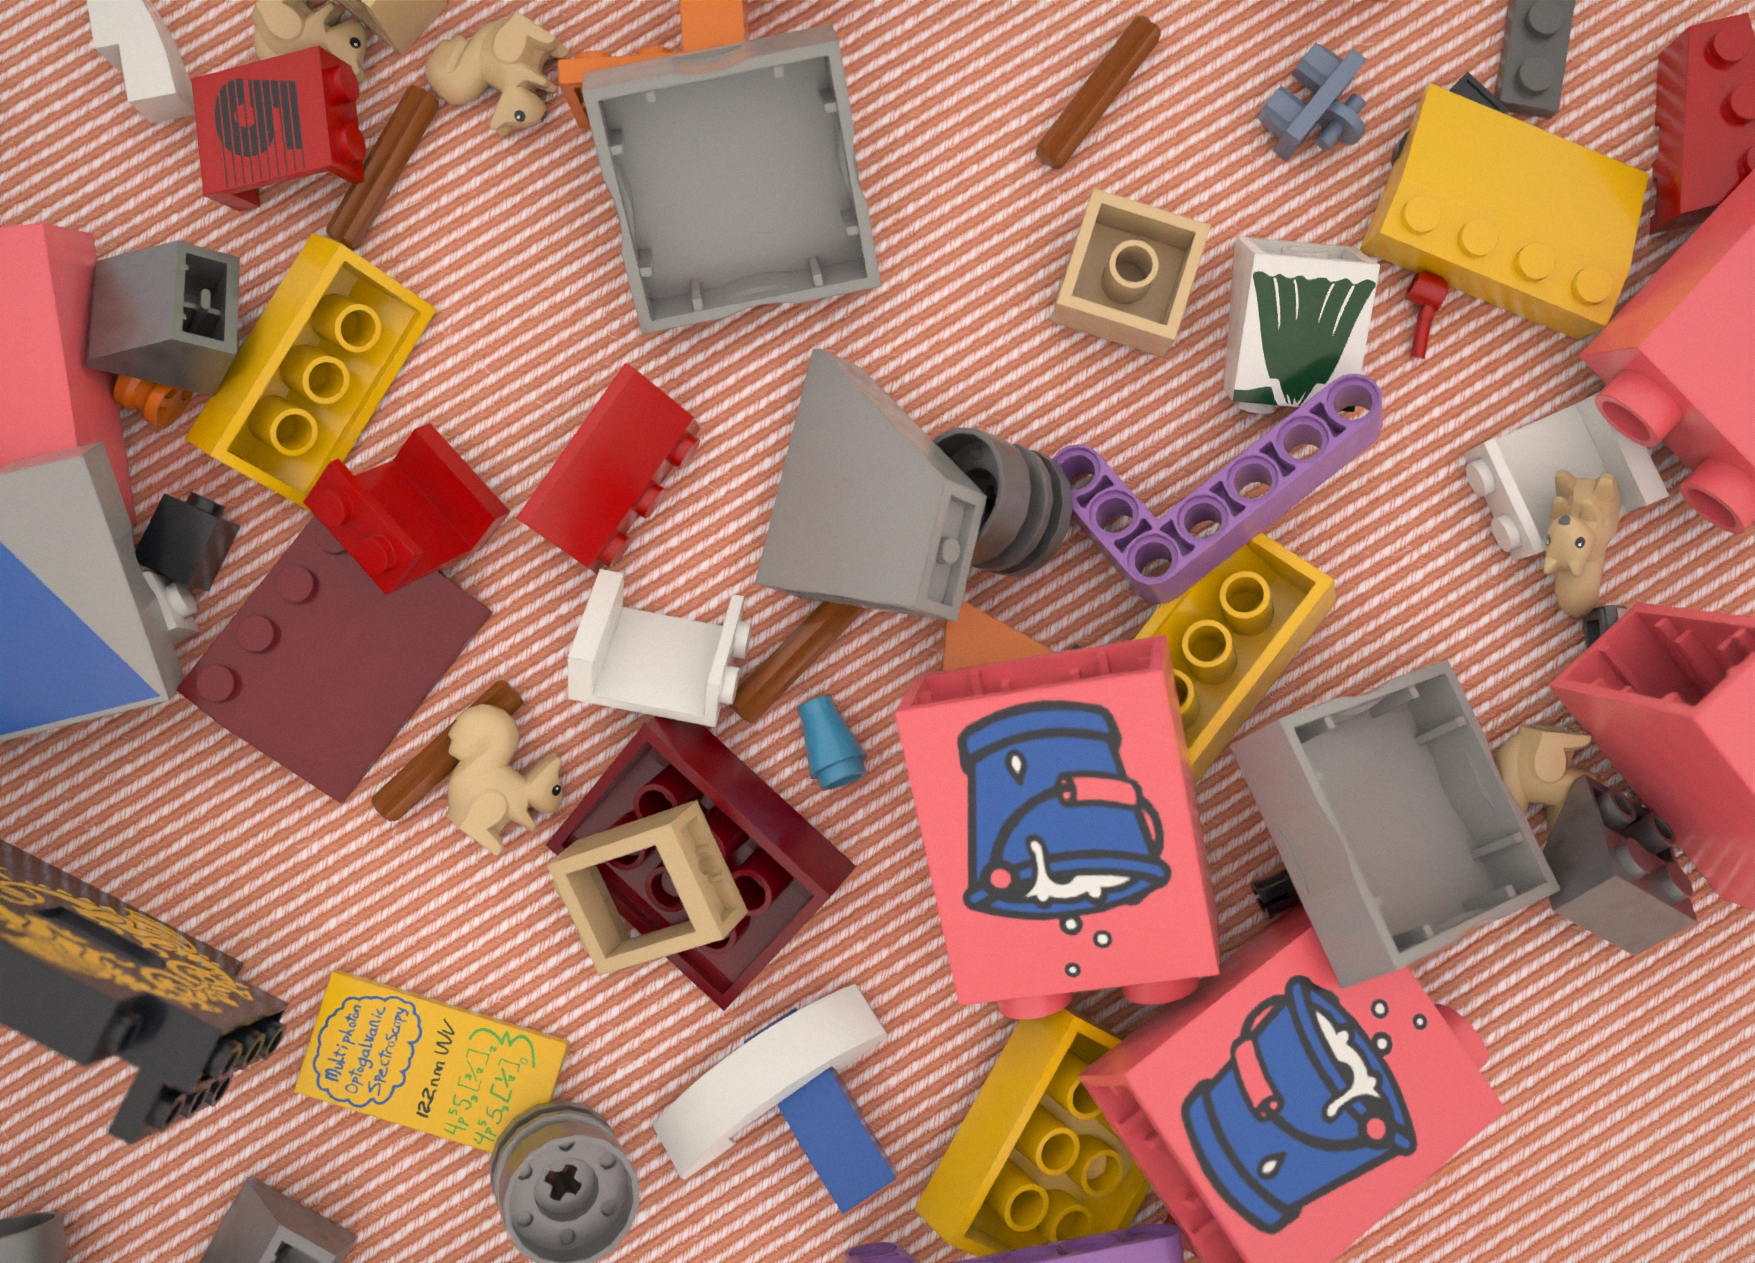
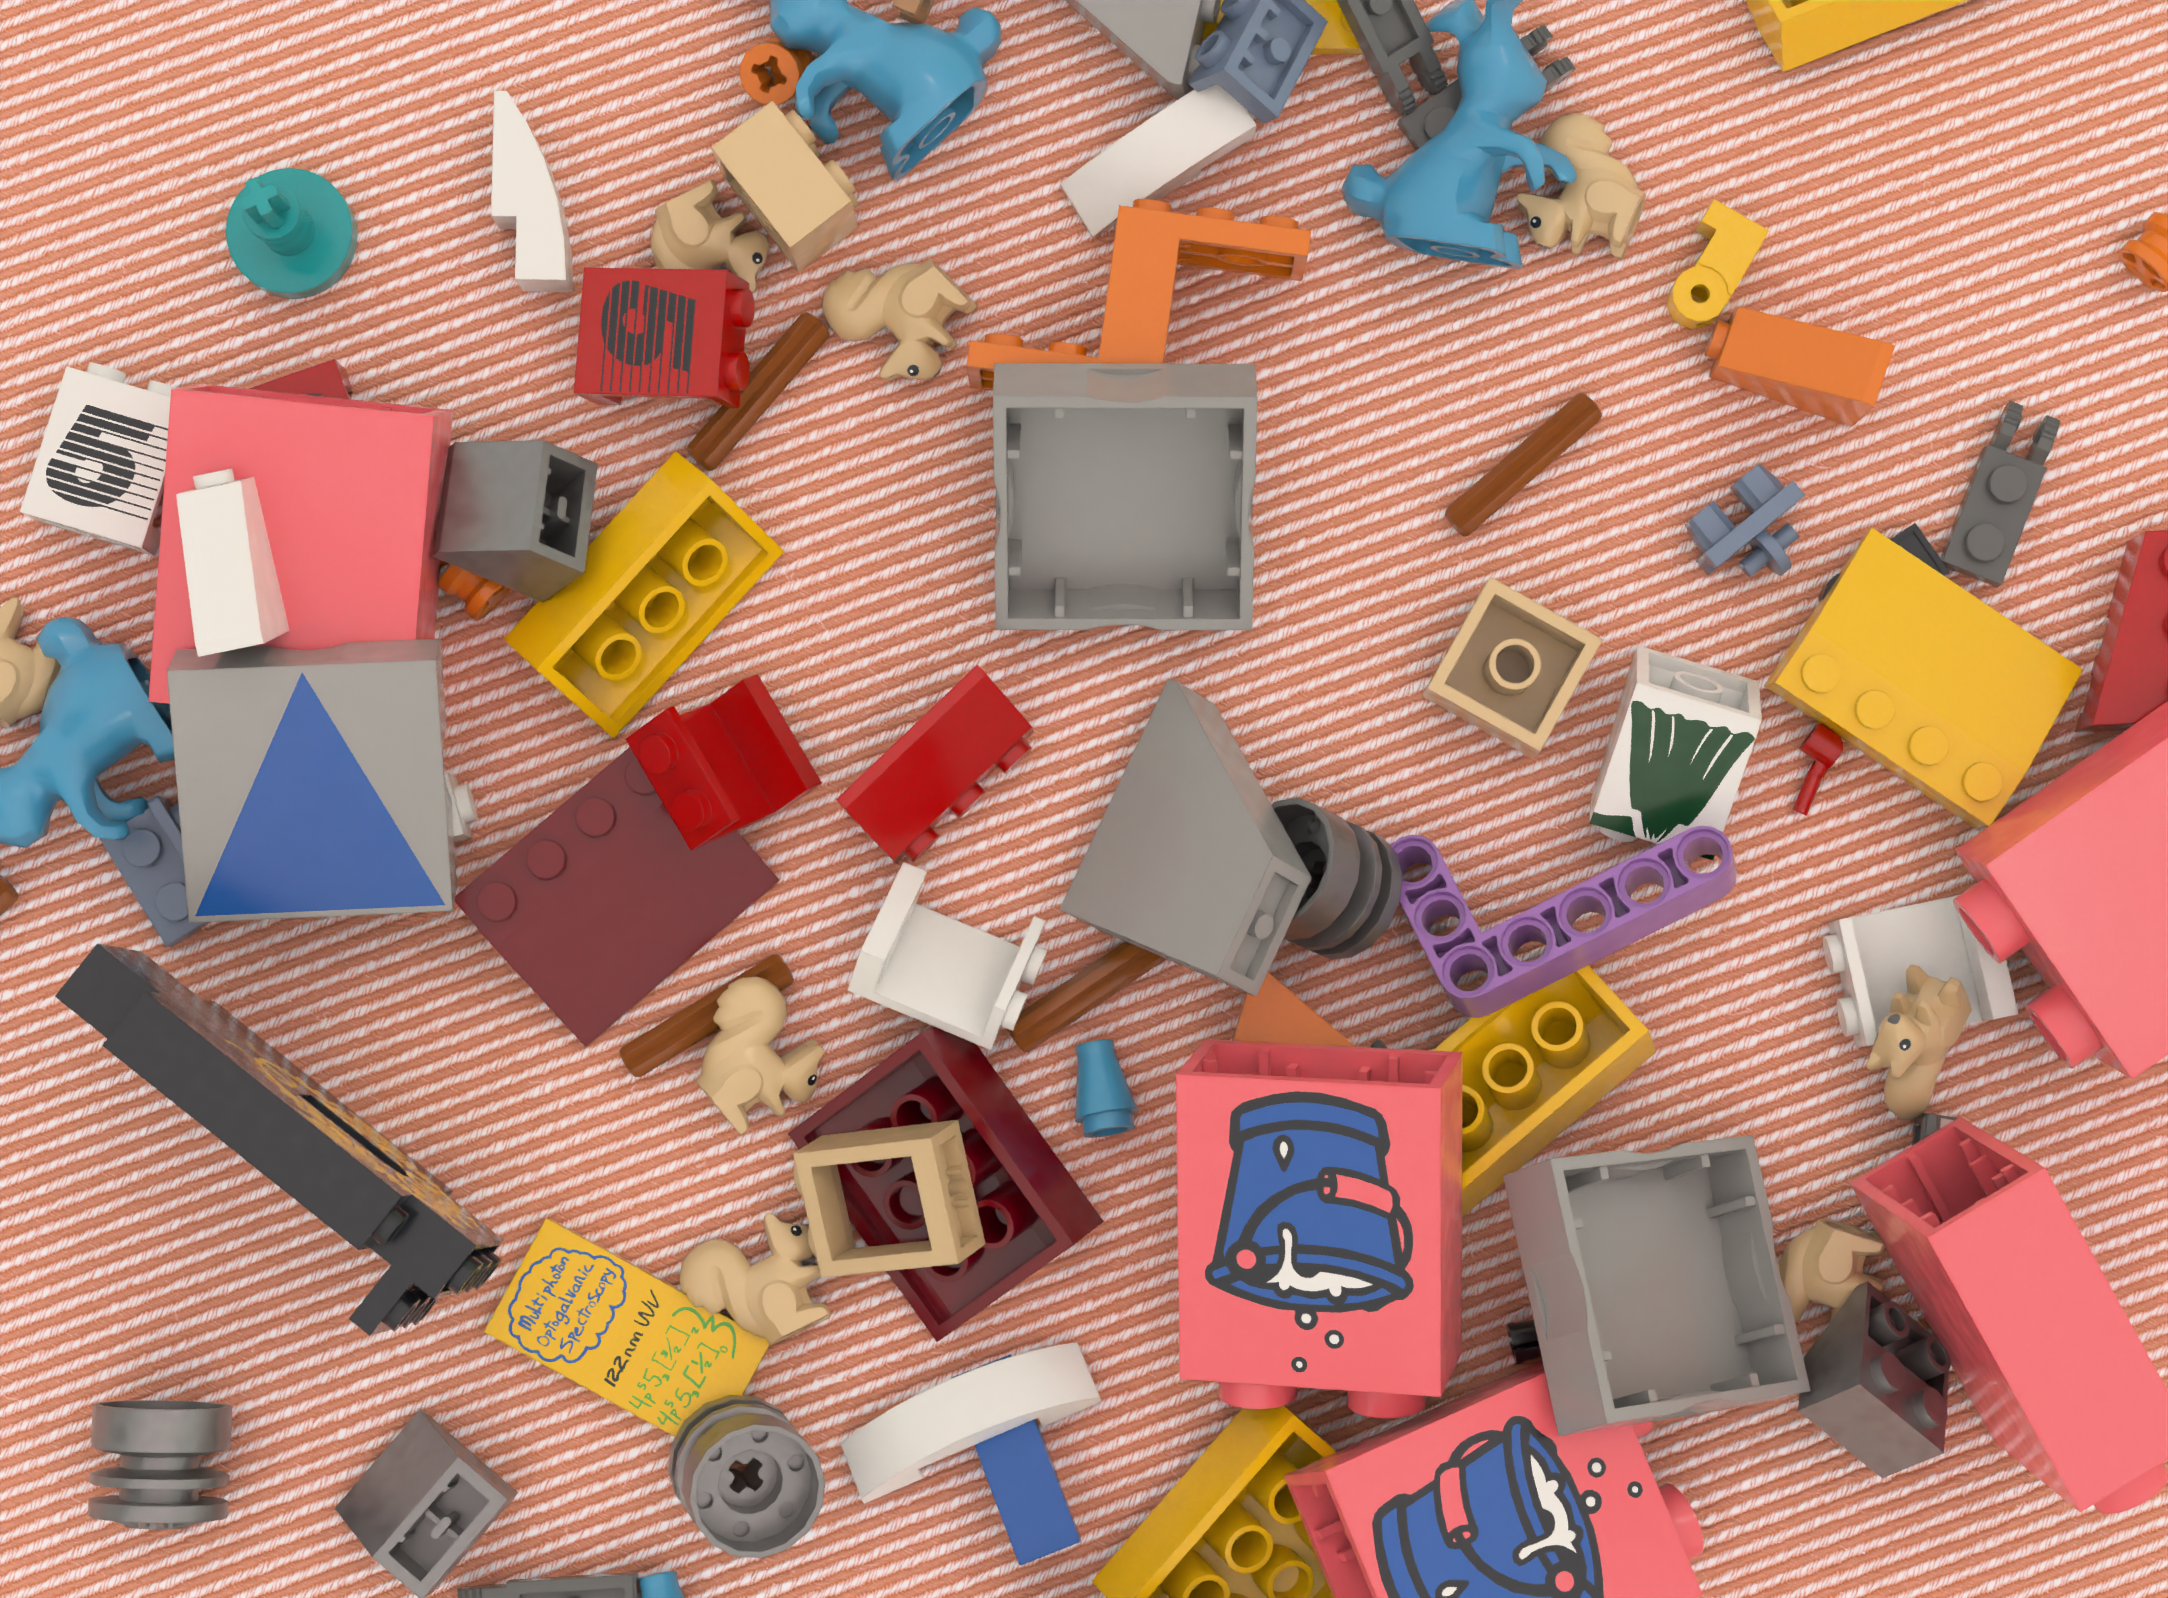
camera: 15 degrees right, 0 degrees up
black brick [135,491,240,591] -> none
none -> tan animal [679,1213,831,1345]

